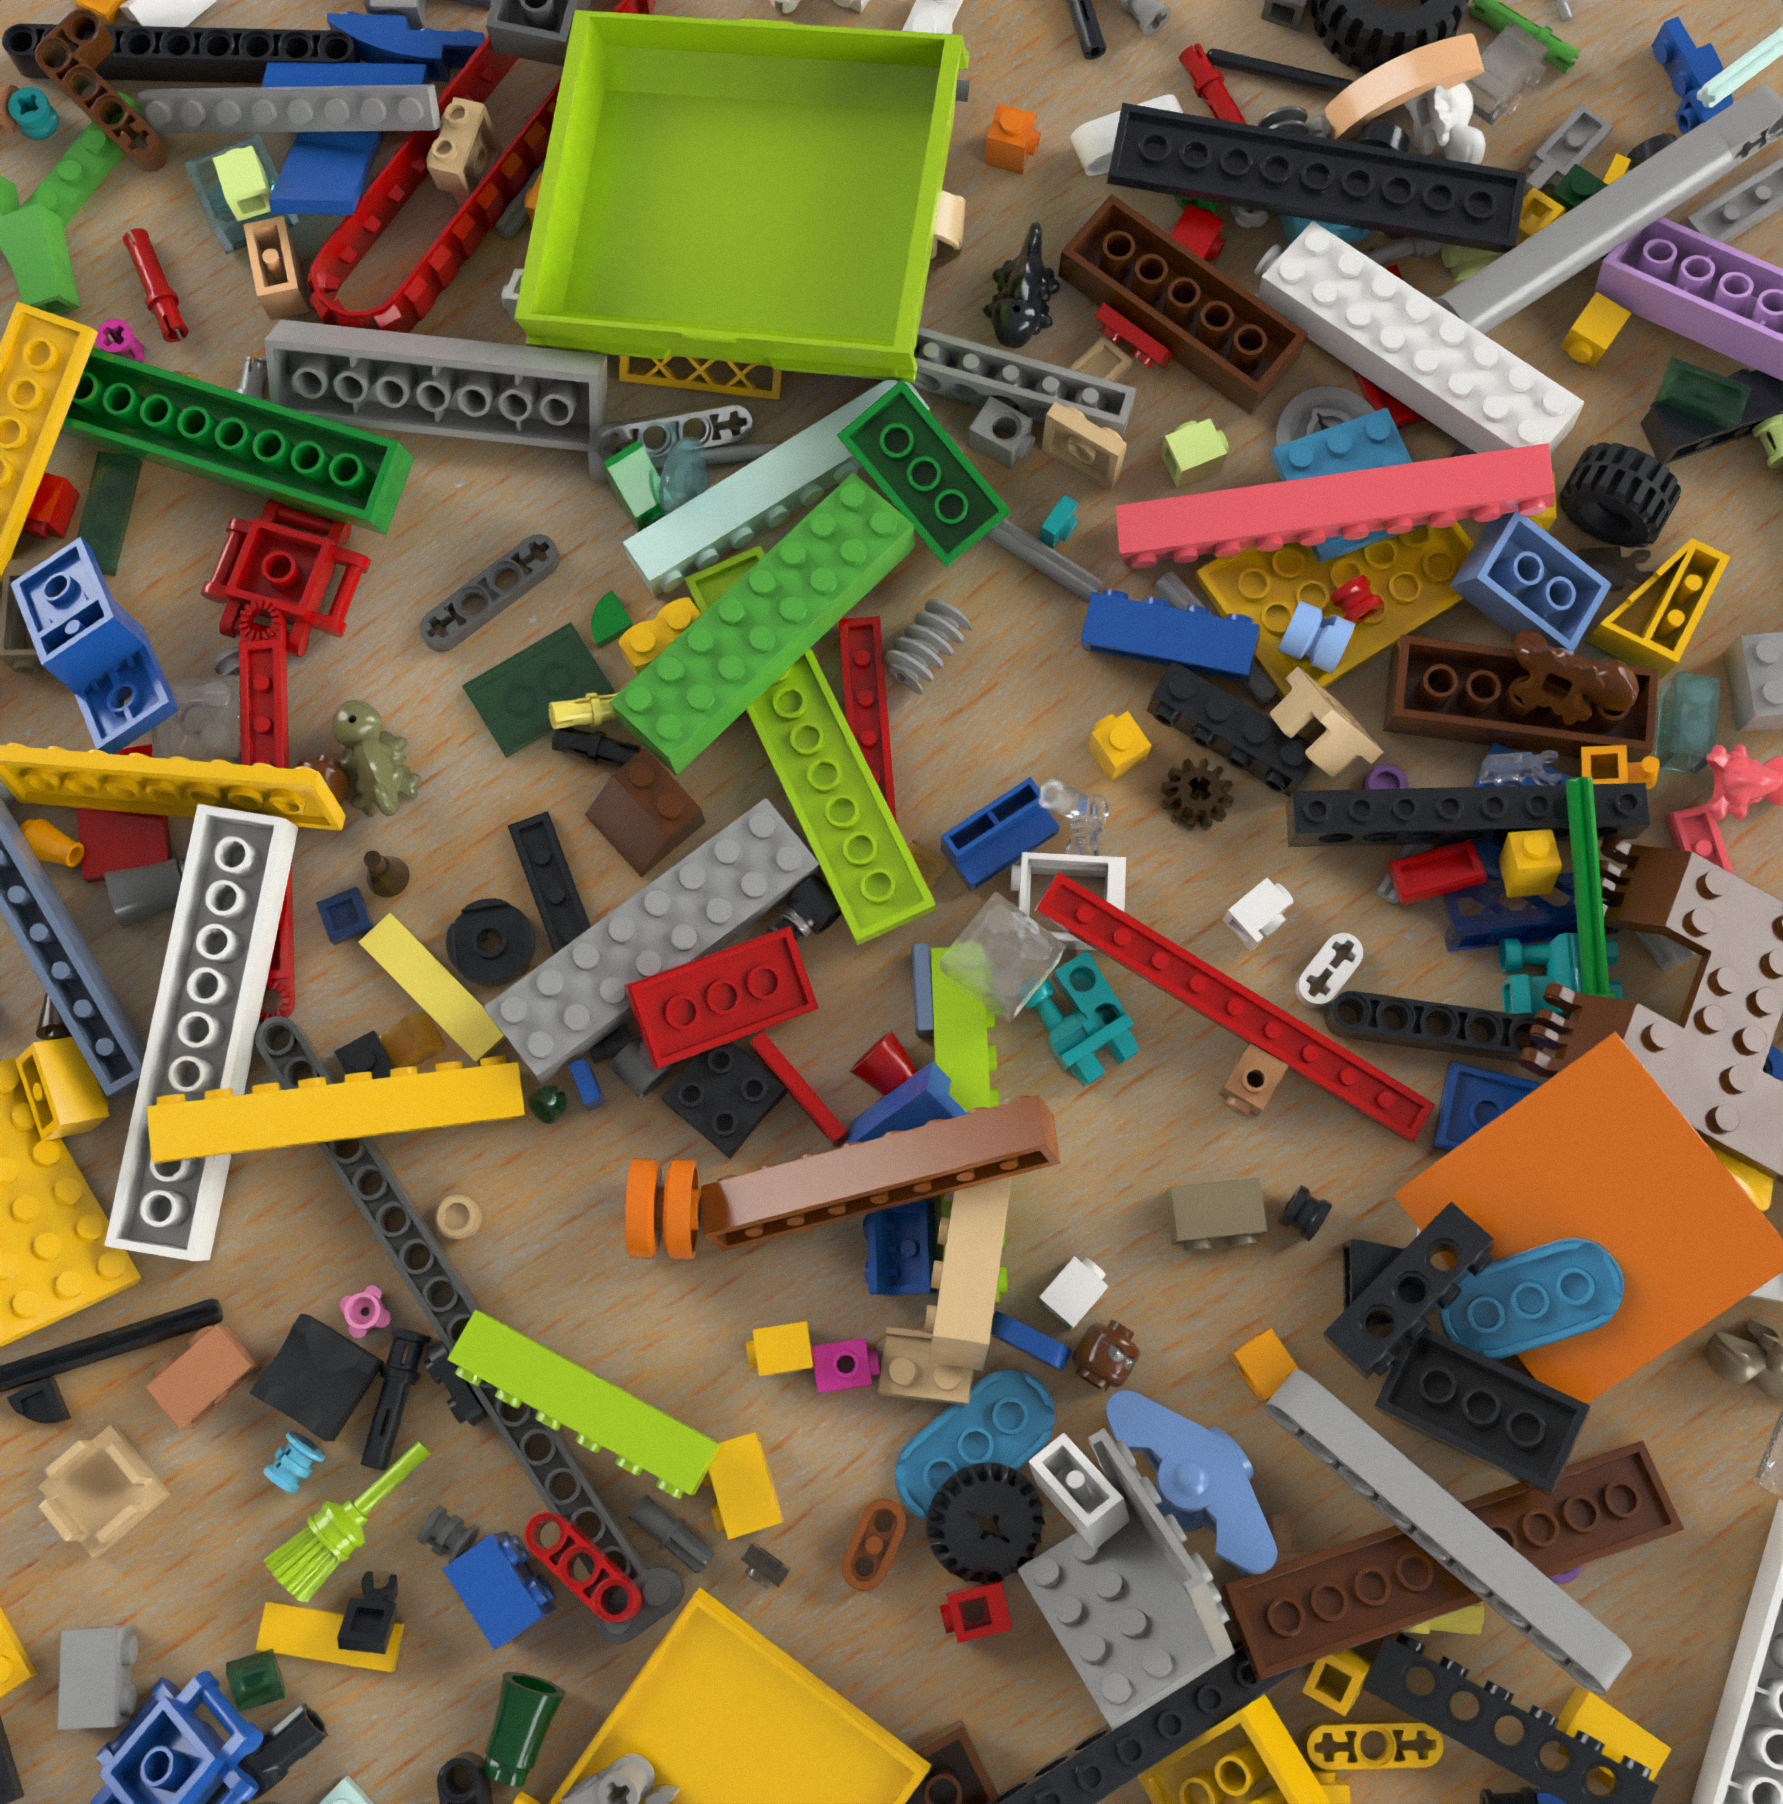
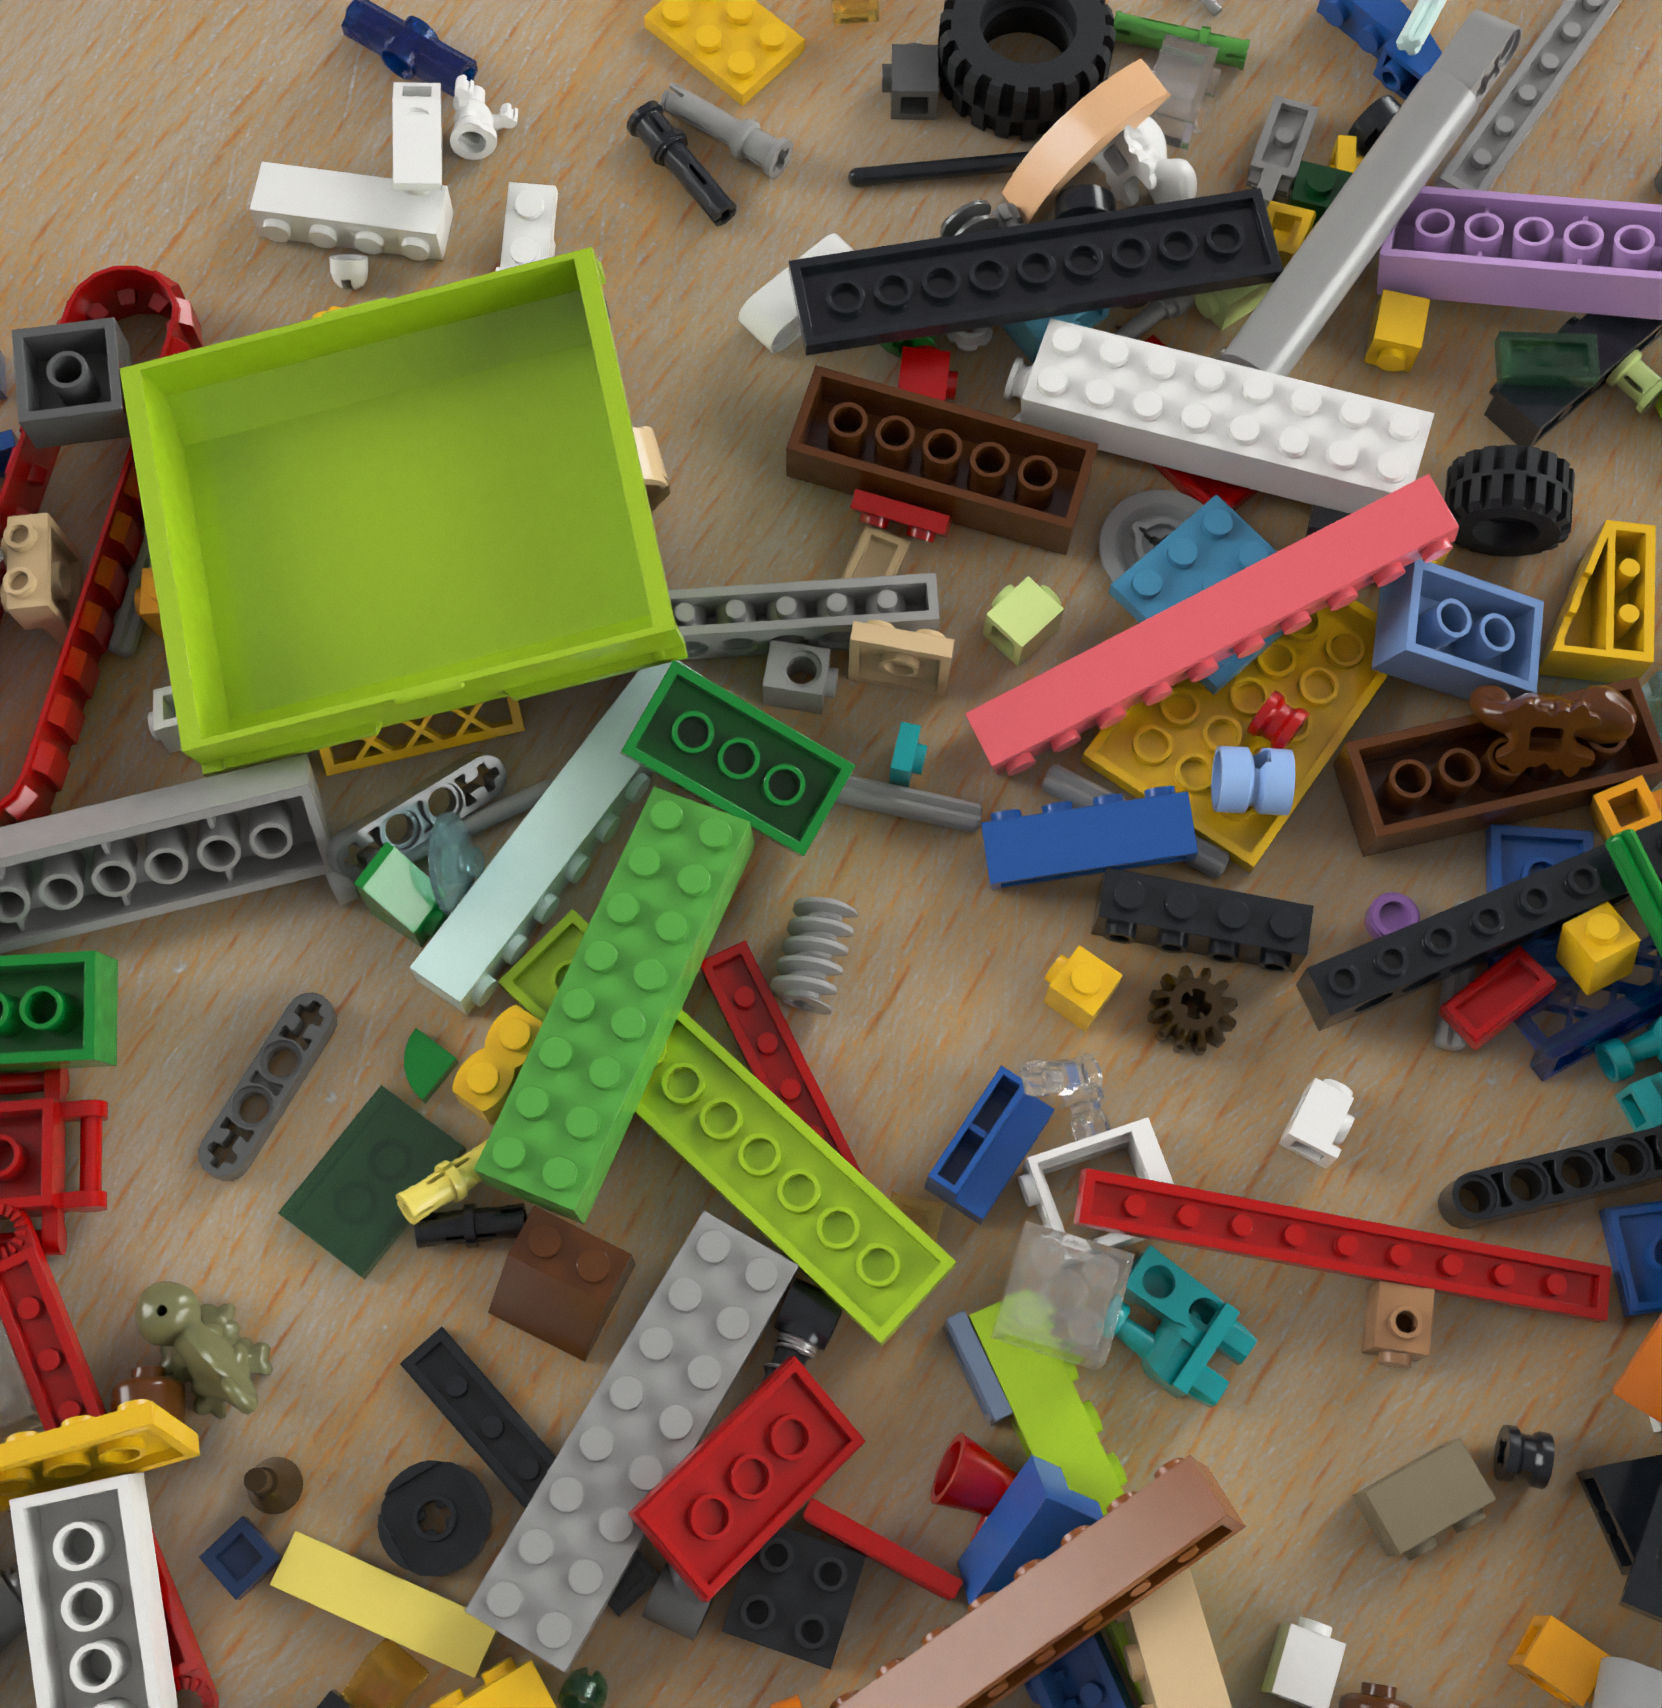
camera: 25 degrees left, 5 degrees down
blue tile [568,1058,605,1111] -> none
black animal [983,222,1060,349] -> none
orange brick [985,103,1041,174] -> none
red pin [1178,43,1247,124] -> none
tan panel [1270,666,1383,777] -> none
white beam [1295,933,1363,1008] -> none
clear plate [1478,750,1562,786] -> none
clear smoke plate [1575,546,1654,592] -> none

